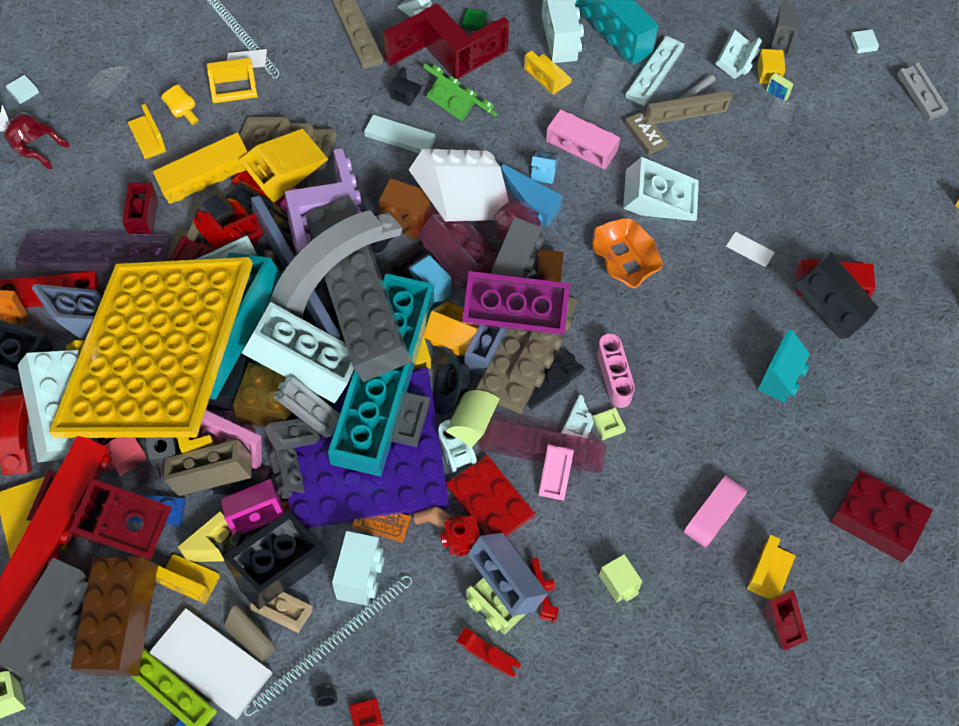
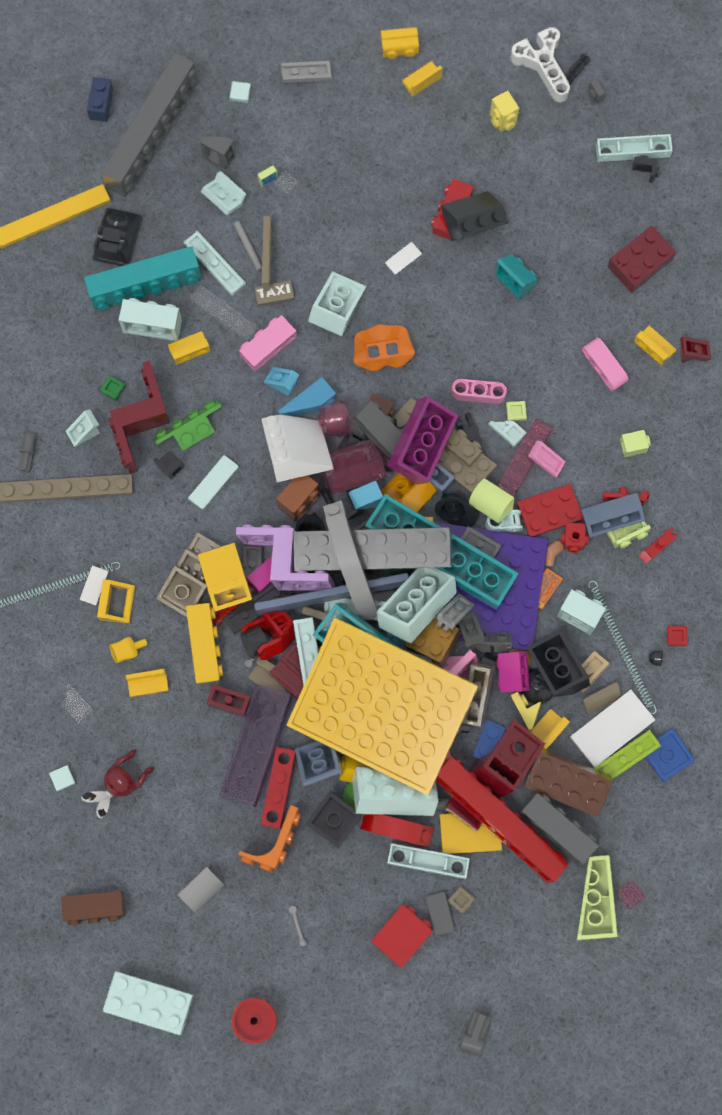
camera: 70 degrees left, 15 degrees up
yellow brick [757,49,785,84] -> none

